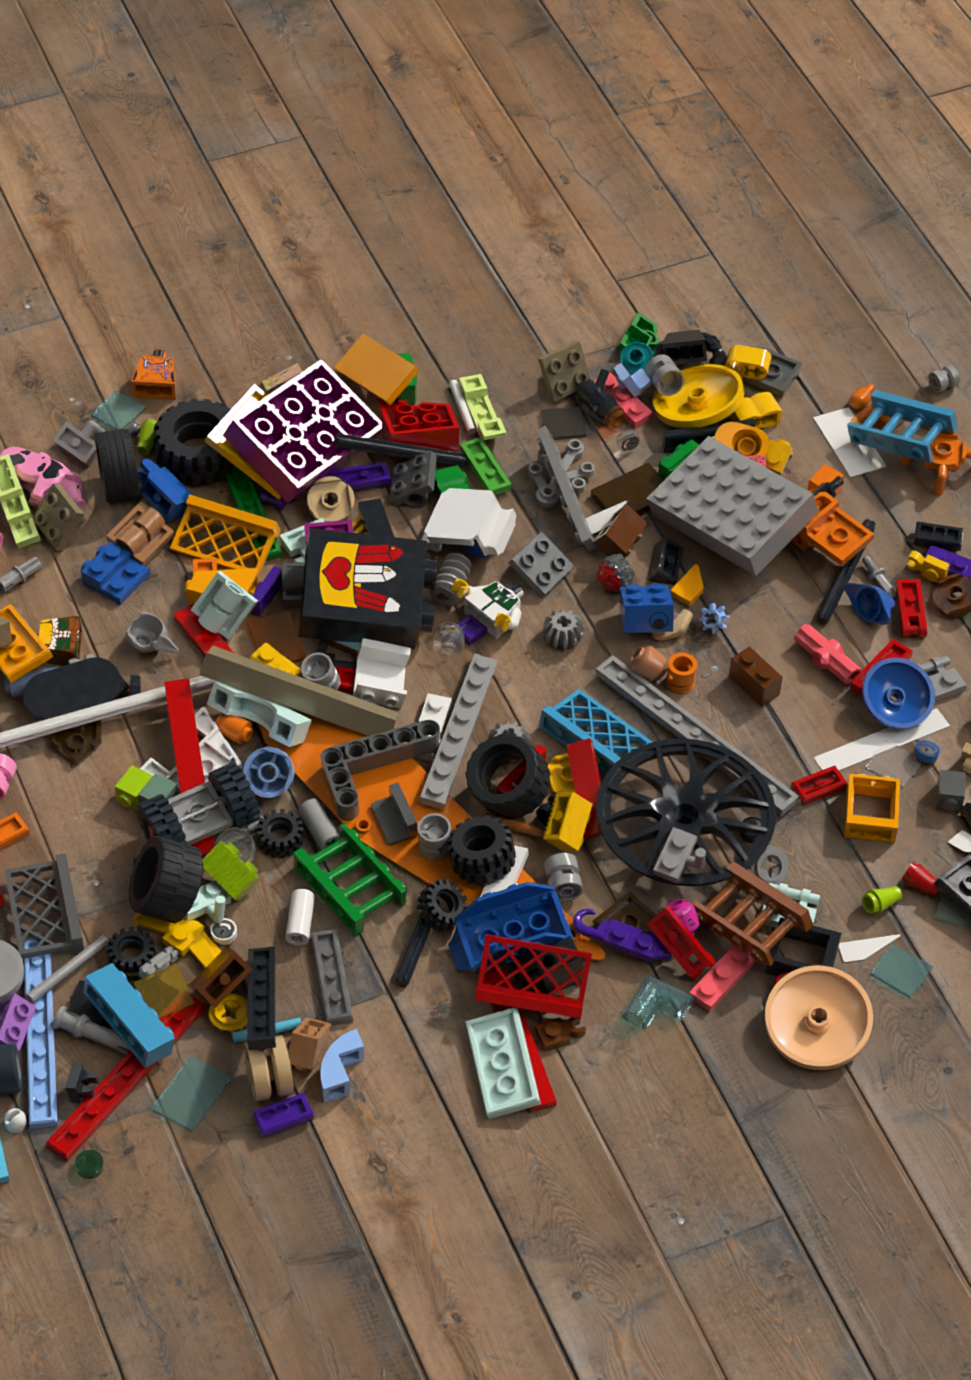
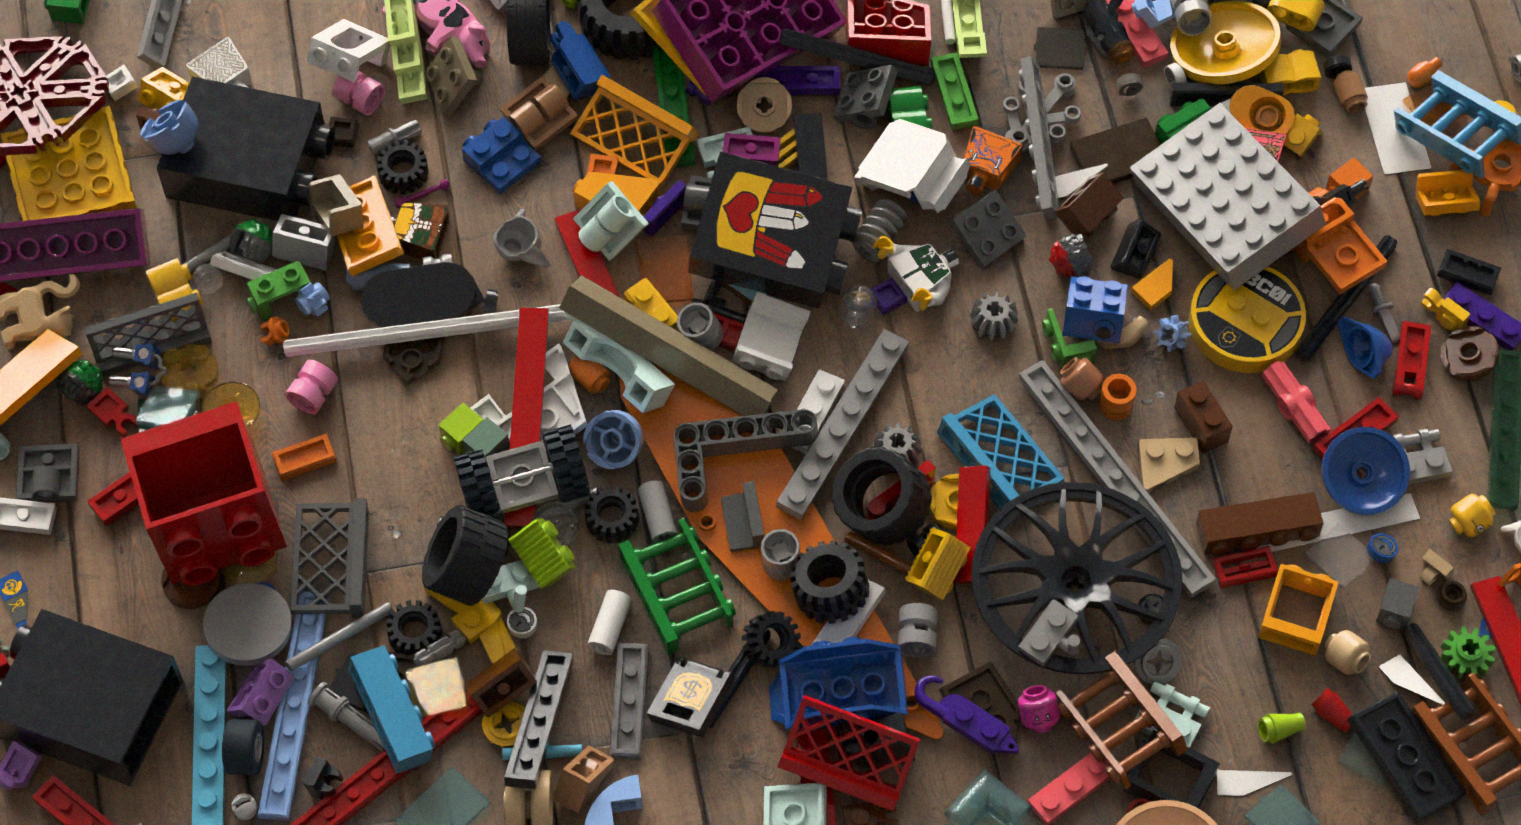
camera: 15 degrees right, 10 degrees up
red plate [647,906,715,980] -> none
none -> black tyre [376,140,429,195]
none -> magenta hinge [395,179,450,209]
none -> container [647,657,734,738]
none -> orange torso [964,126,1023,195]
none -> bright green bracket [1042,308,1097,369]
none -> tan wing [1138,438,1200,493]
none -> white tile [1164,63,1187,88]
none -> piece [1189,266,1306,373]
none -> reddish brown brick [1196,492,1324,556]
none -> black tile [1323,55,1352,79]
none -> tan head [1325,630,1371,675]
none -> medium nougat brick [1333,70,1368,113]
none -> light orange bracket [1415,170,1480,216]

